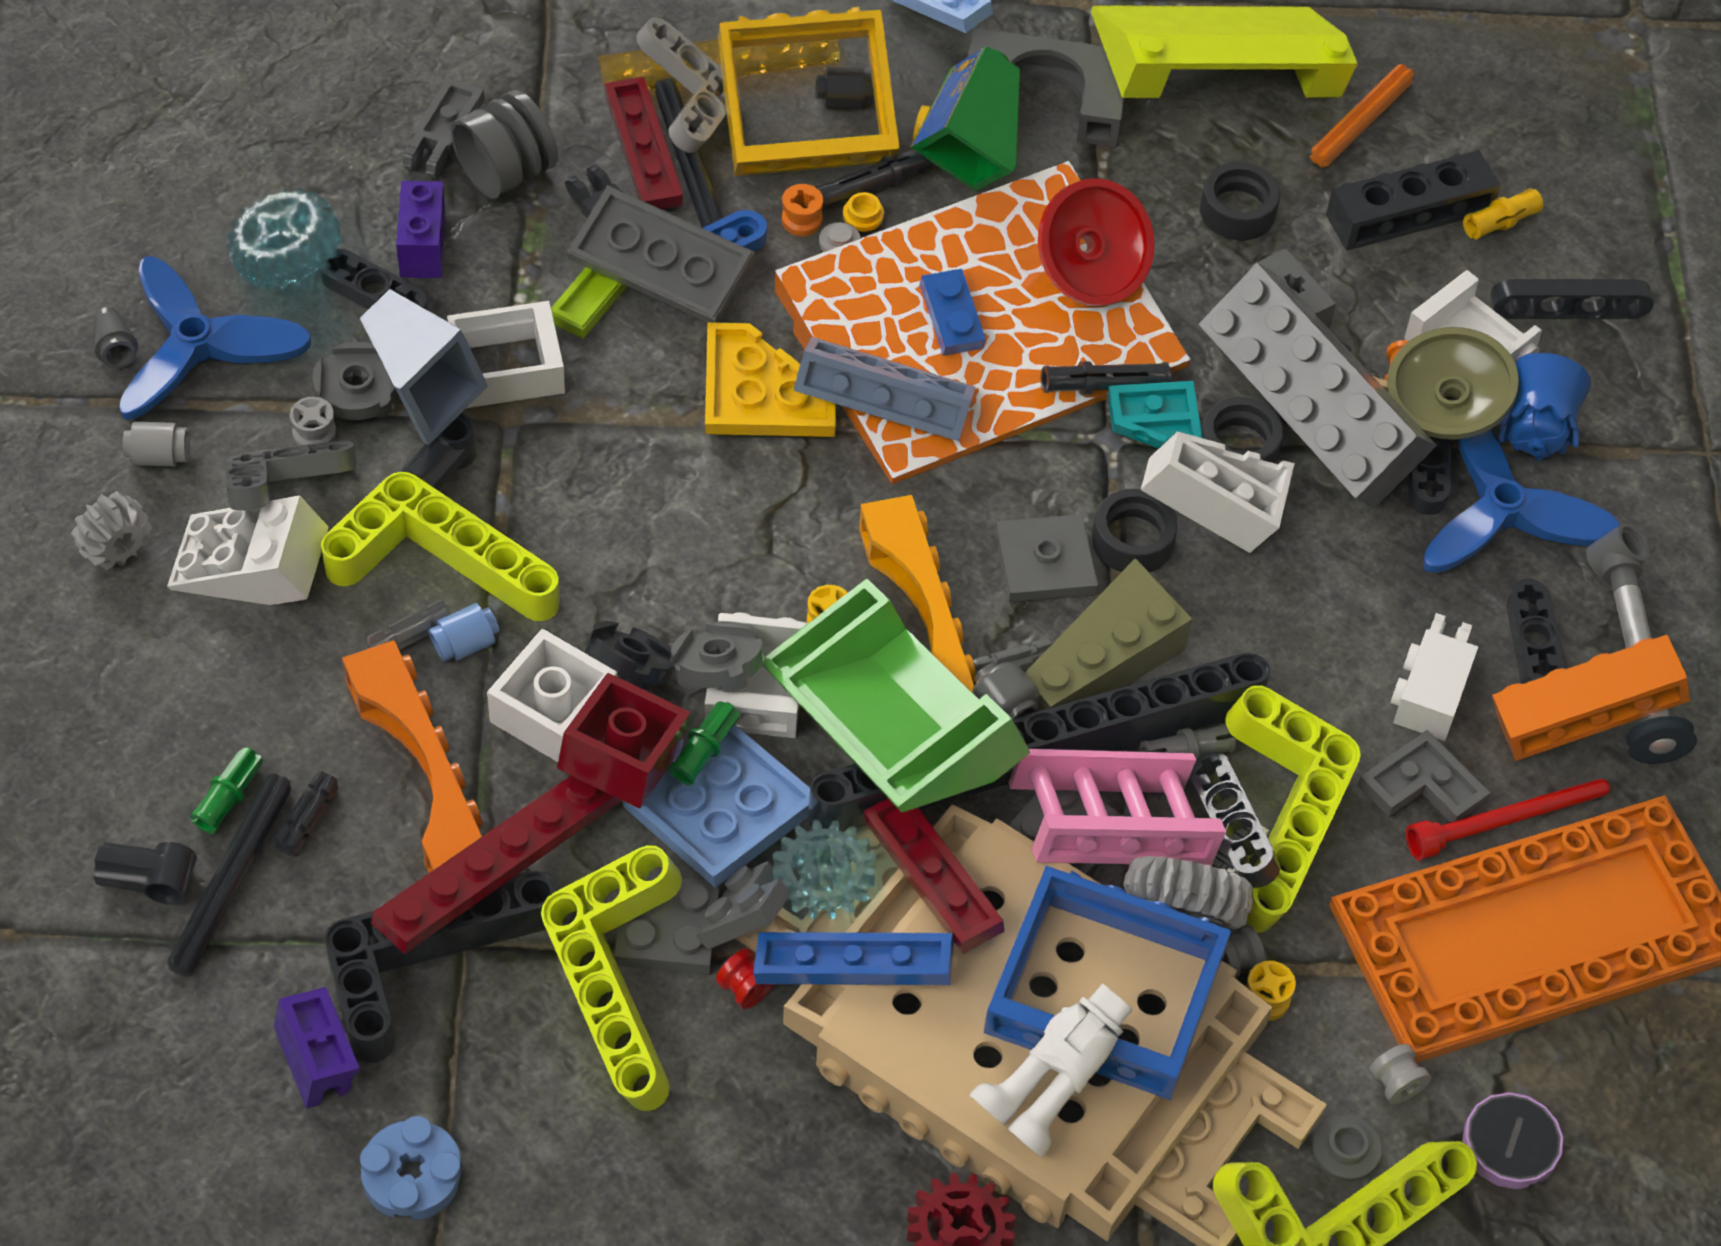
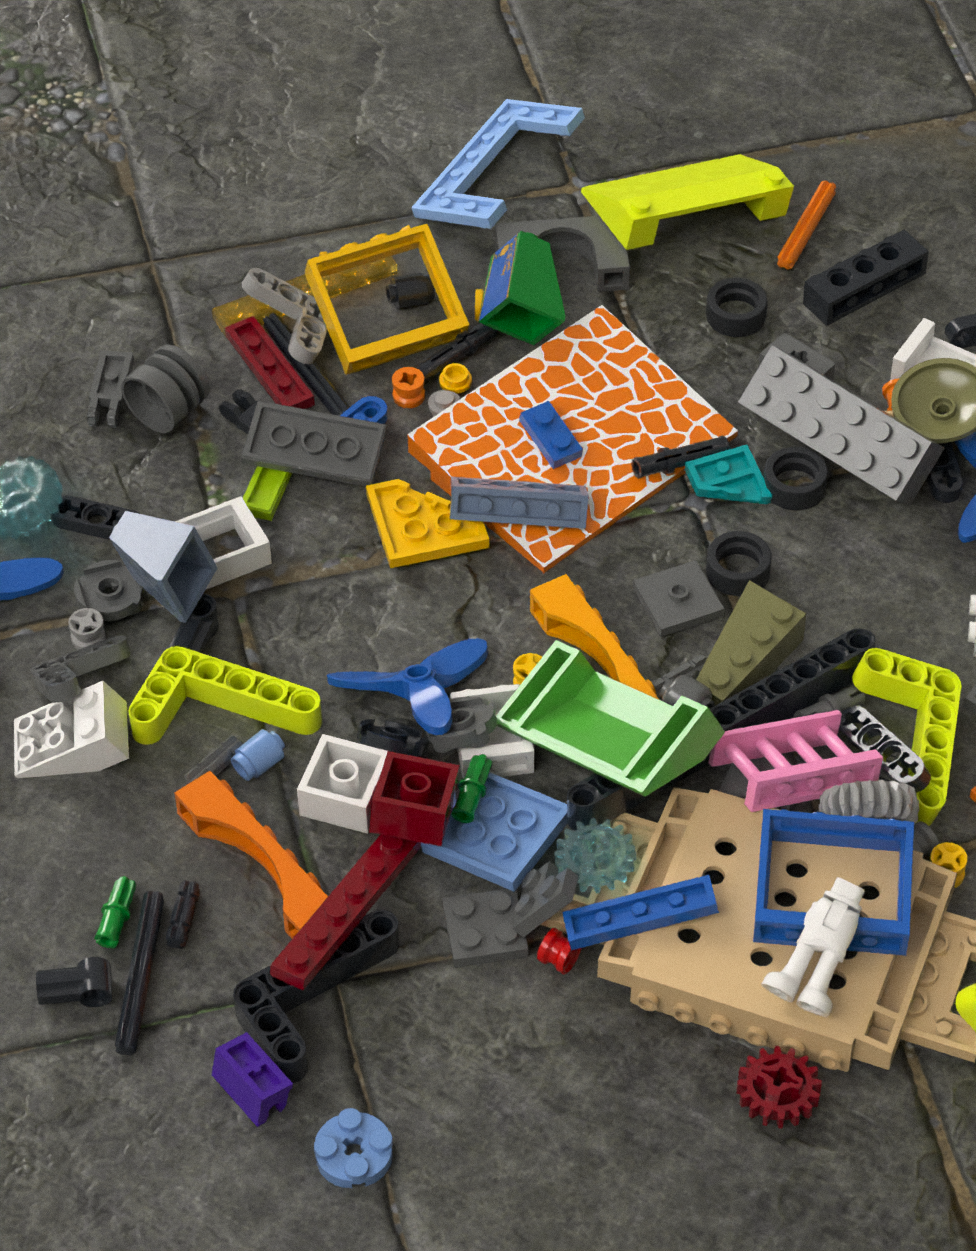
camera: 10 degrees left, 5 degrees down
dark purple brick [396,181,446,278] -> none
neon yellow beam [541,845,682,1111] -> none
dark red plate [864,799,1005,954] -> none
red dish [1038,178,1155,306] -> none
white wedge [1141,432,1294,553] -> none
yellow pin [1463,188,1543,240] -> none
none -> blue piece [327,638,488,735]

